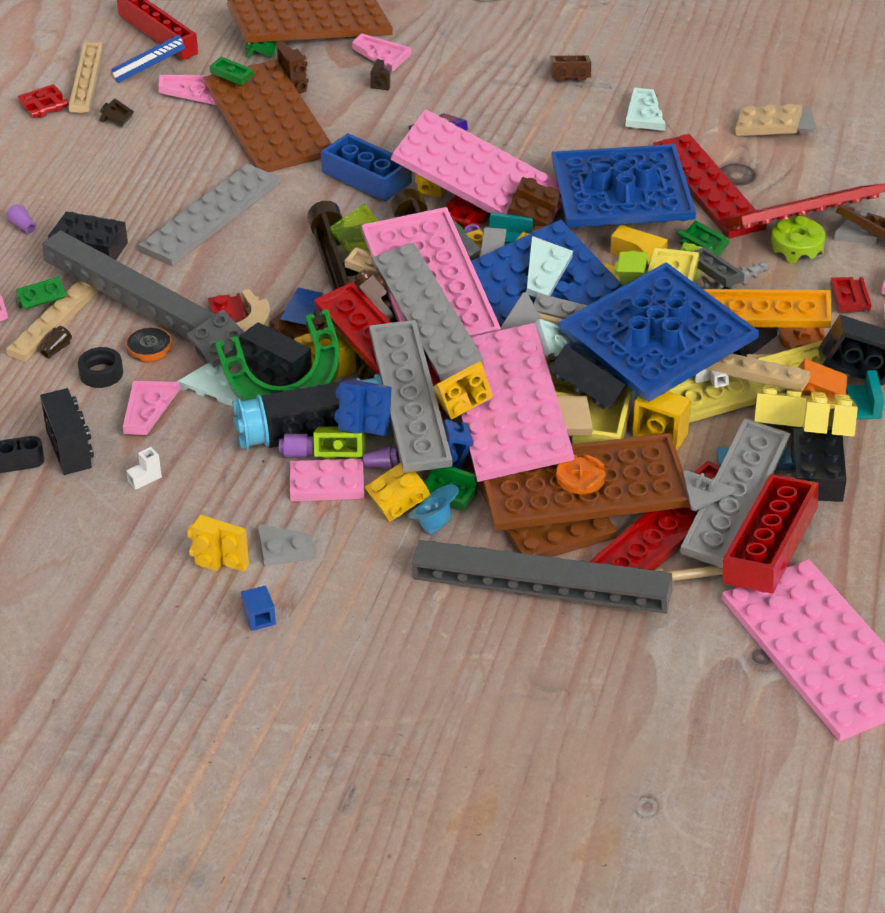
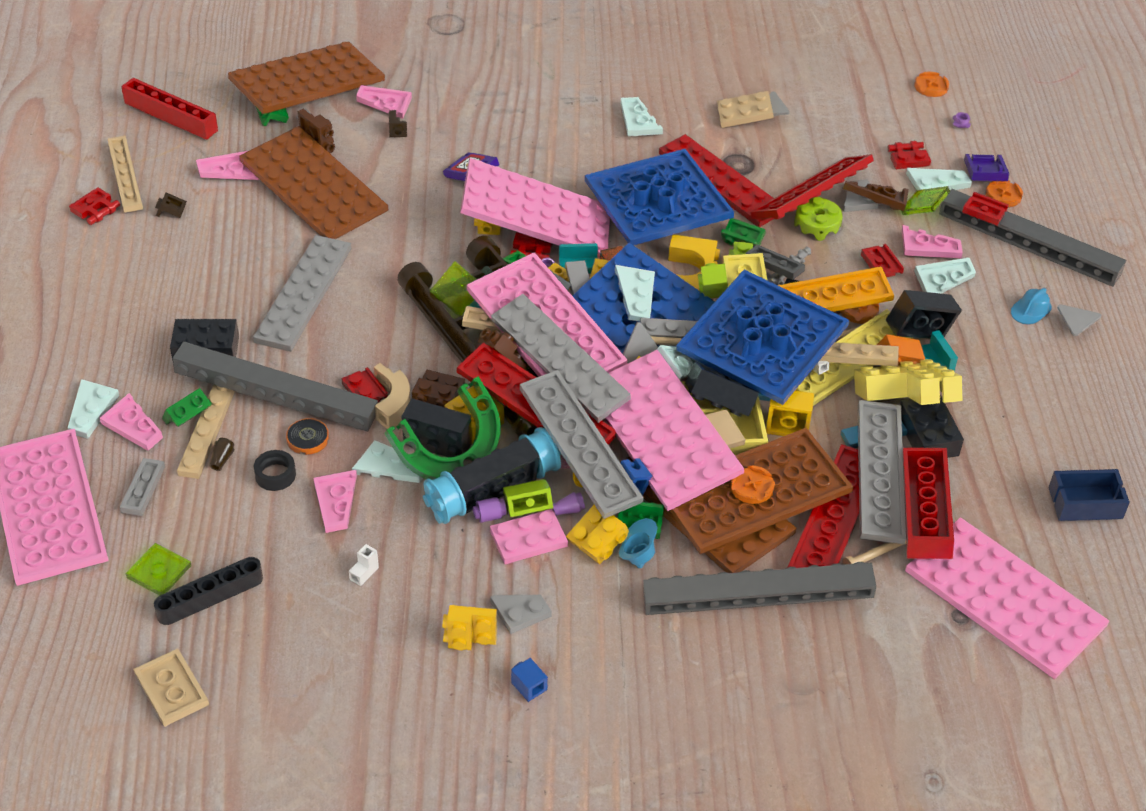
camera: 20 degrees left, 5 degrees up
medium lavender cone [7,204,36,233] -> none
black brick [40,388,94,475] -> none
blue sticker [112,35,185,83] -> none
dark grey plate [186,310,244,367] -> none
green plate [209,57,254,85] -> none
blue sticker [280,287,323,325] -> none
blue brick [321,133,412,202] -> none
blue plate [335,379,392,436] -> none
yellow slope [433,361,493,420] -> none
reddish brown plate [507,176,561,229] -> none
reddish brown plate [550,55,591,81] -> none
light grey piece [683,470,735,511] -> none

